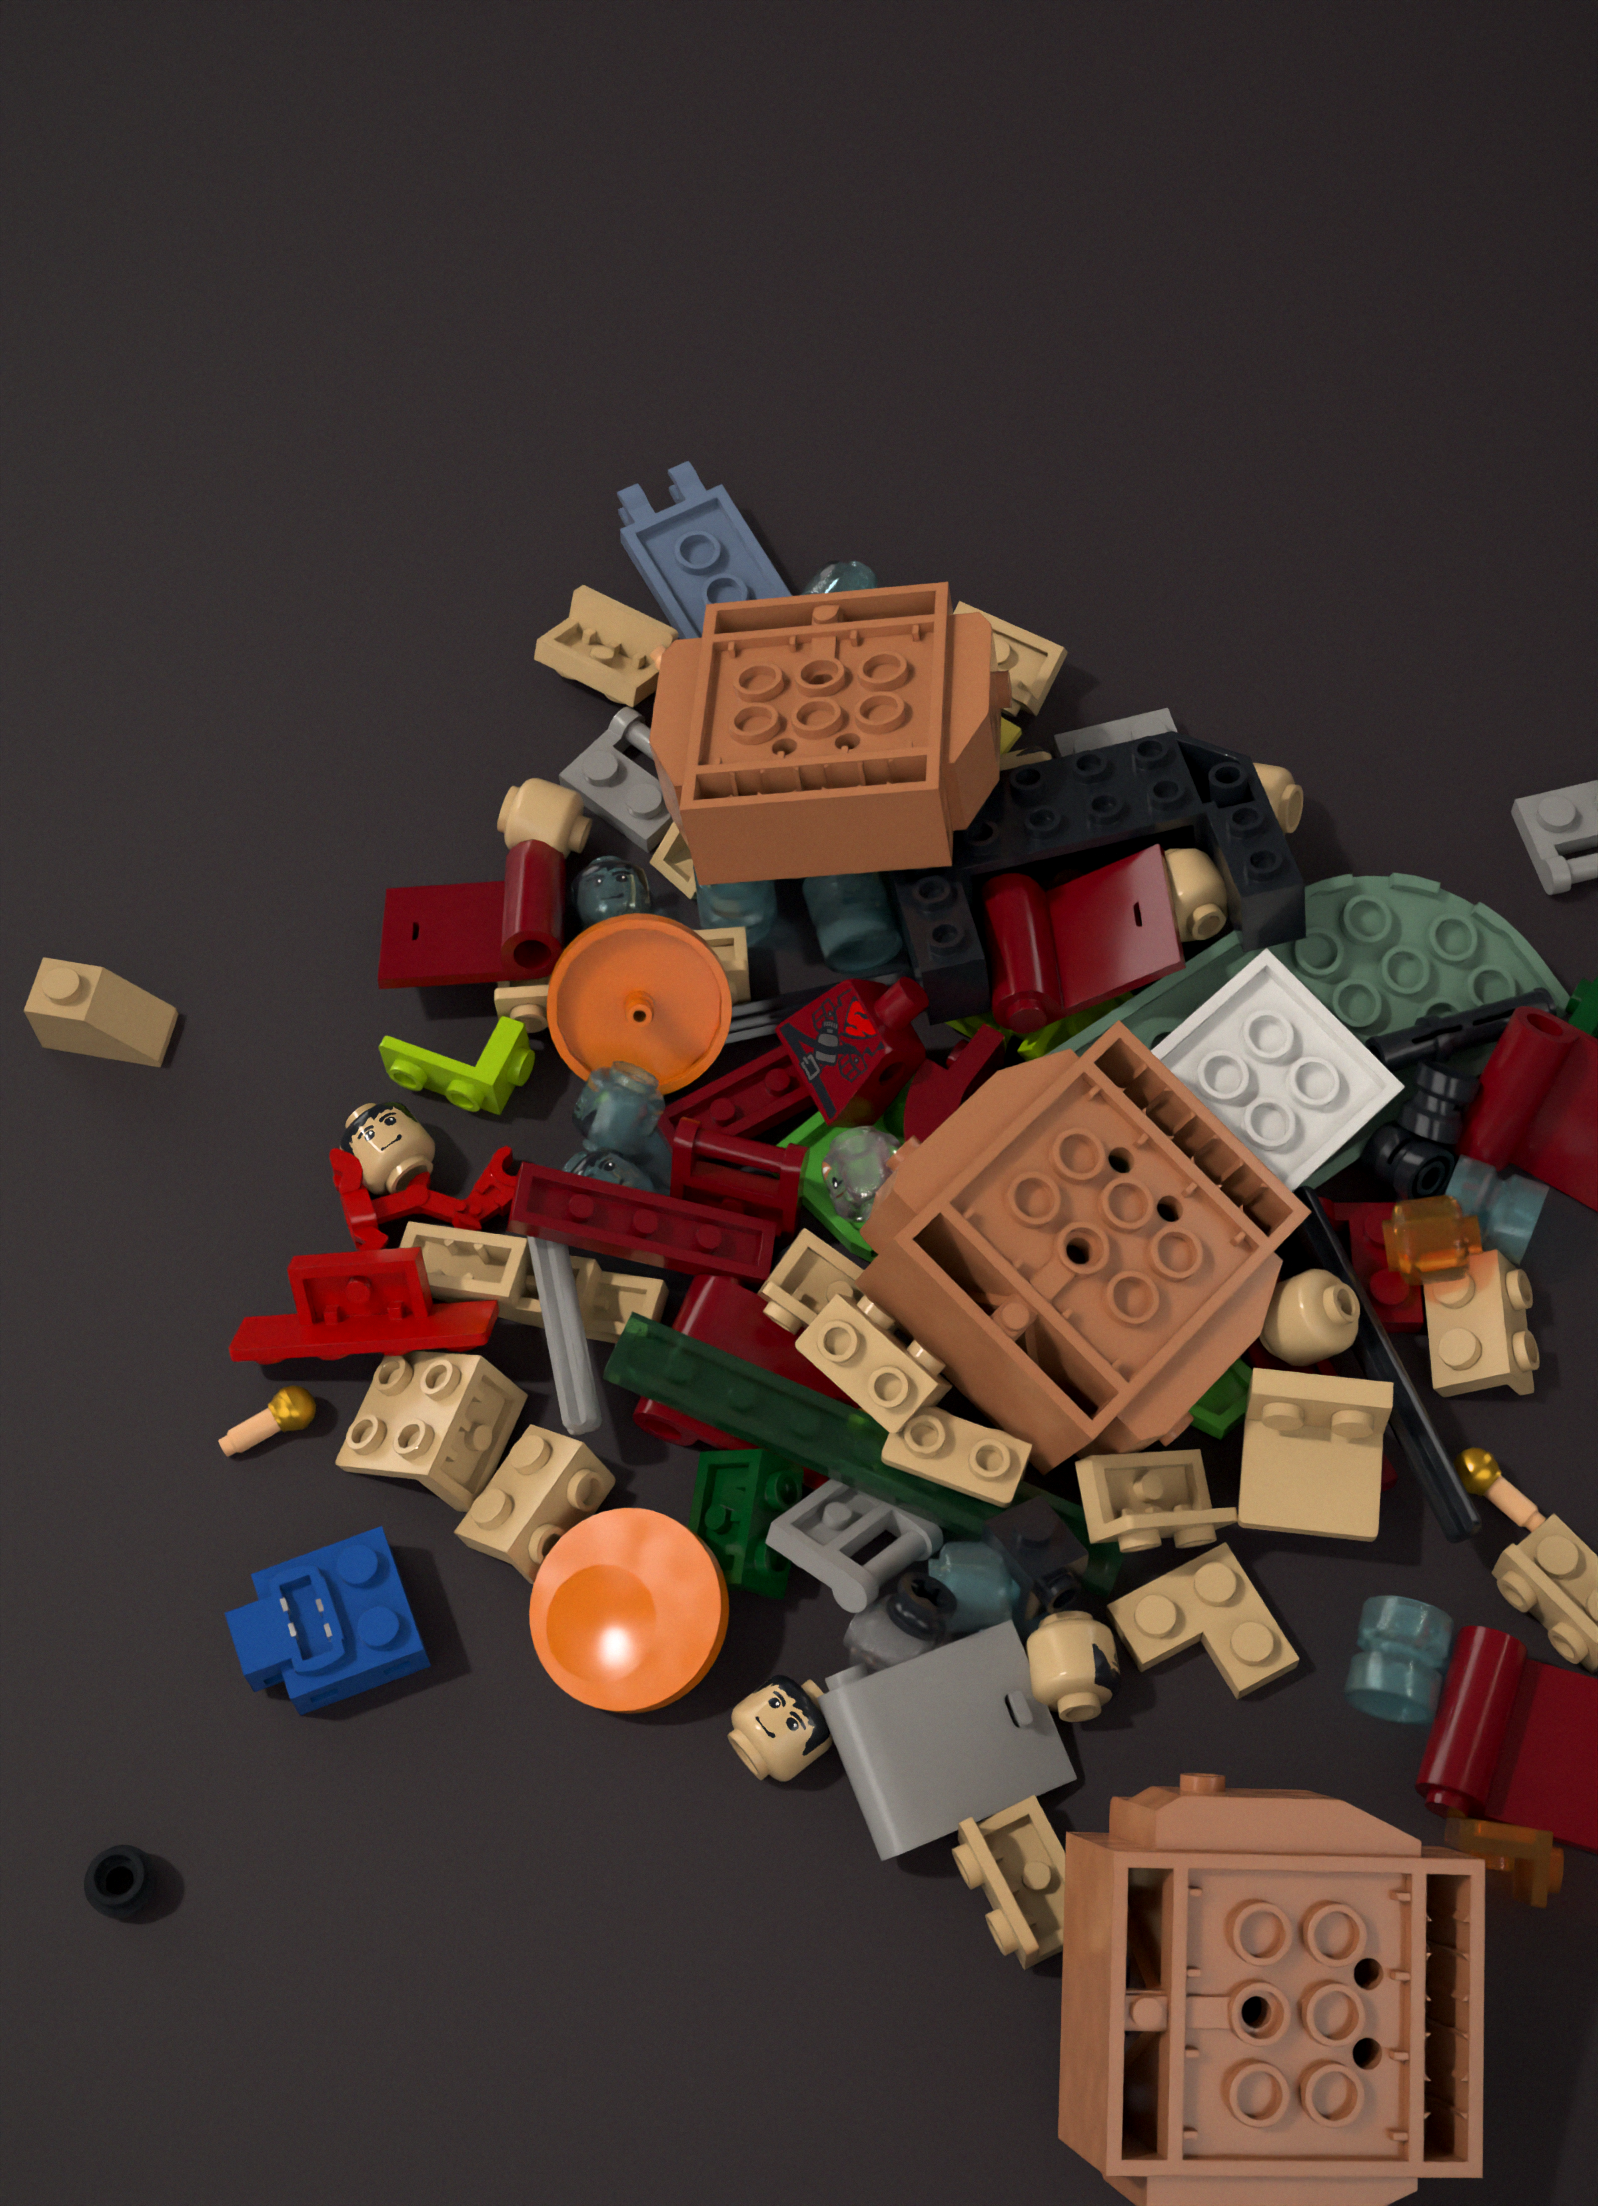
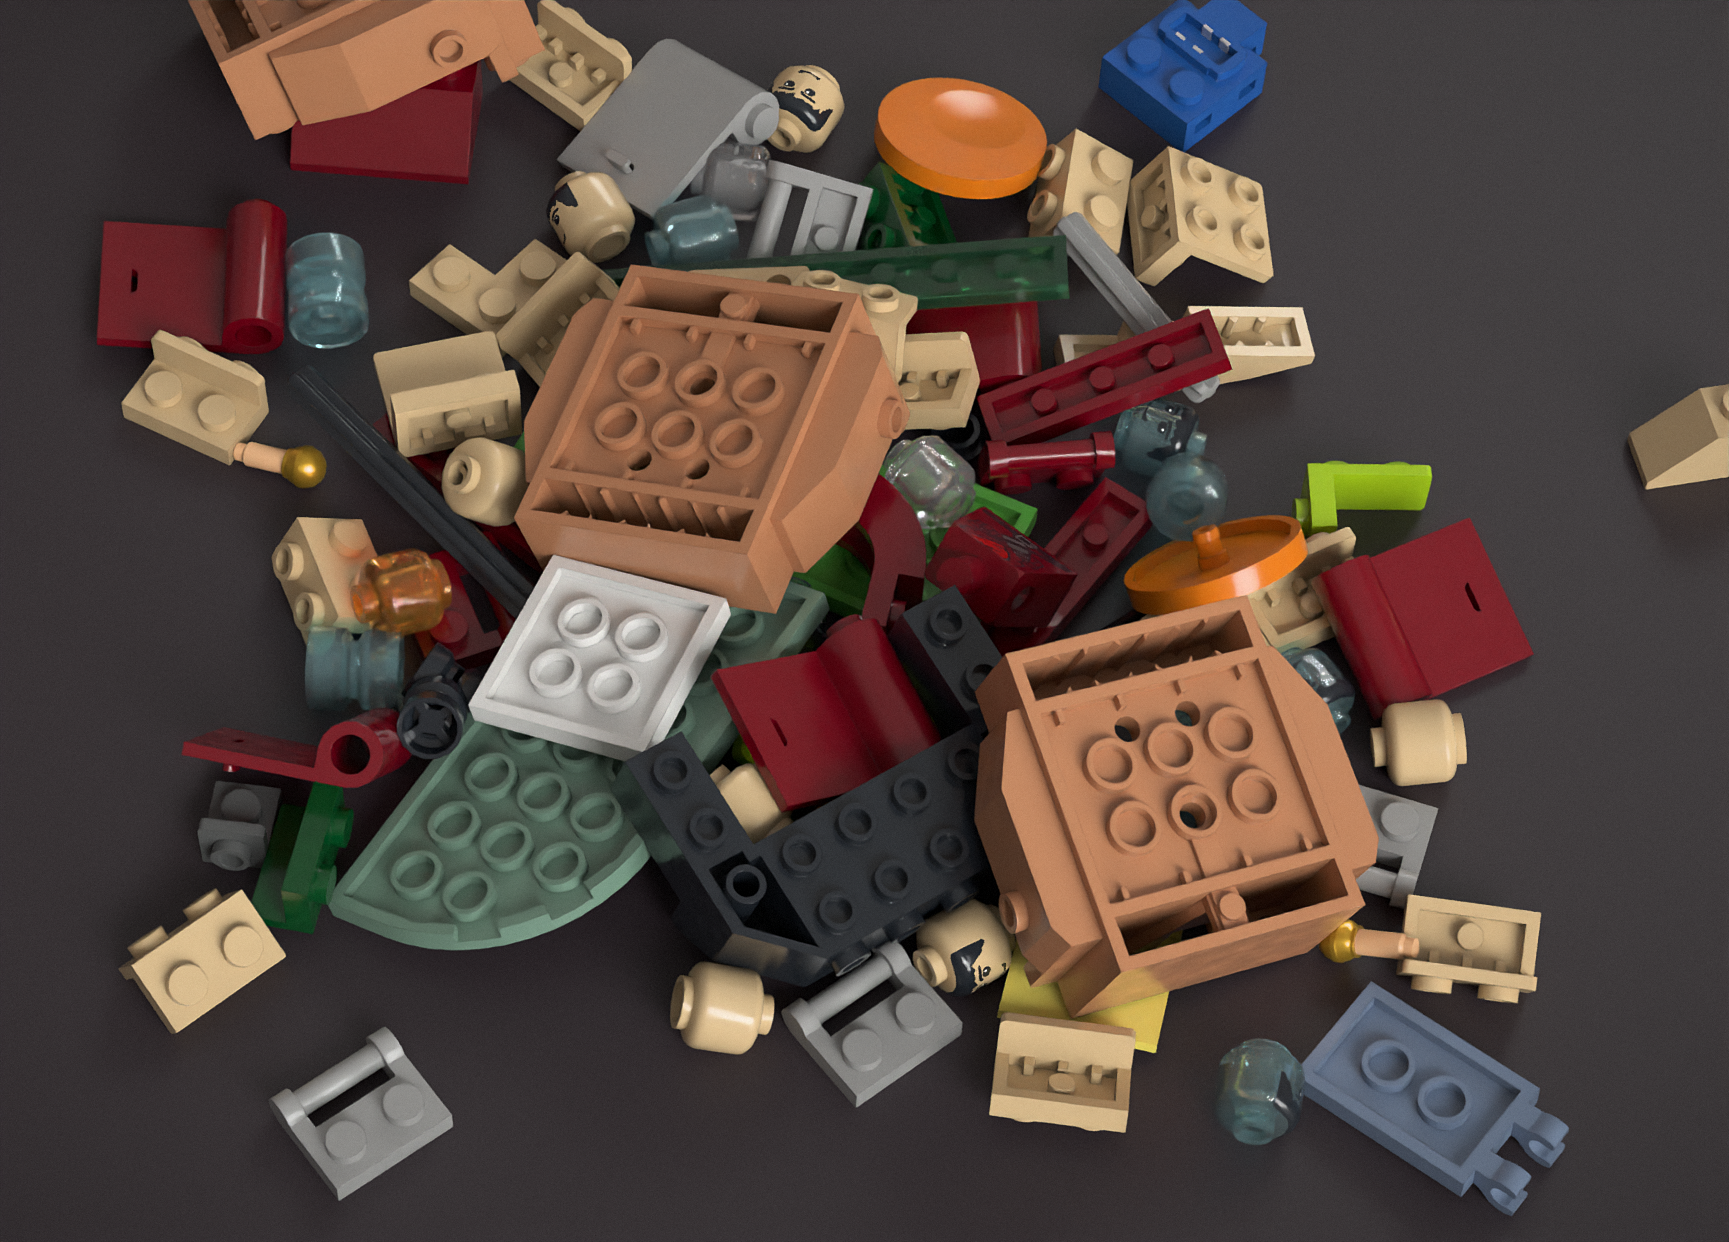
camera: 150 degrees right, 5 degrees down
piece [218,1385,316,1457] -> none
red bracket [228,1247,500,1365] -> none
red piece [329,1145,534,1251] -> none
tan head [340,1102,435,1196] -> none
black bush [886,1572,958,1641] -> none
black bracket [981,1495,1089,1621] -> none
black pin [1365,987,1557,1072] -> none
clear orange bracket [1444,1815,1564,1908] -> none

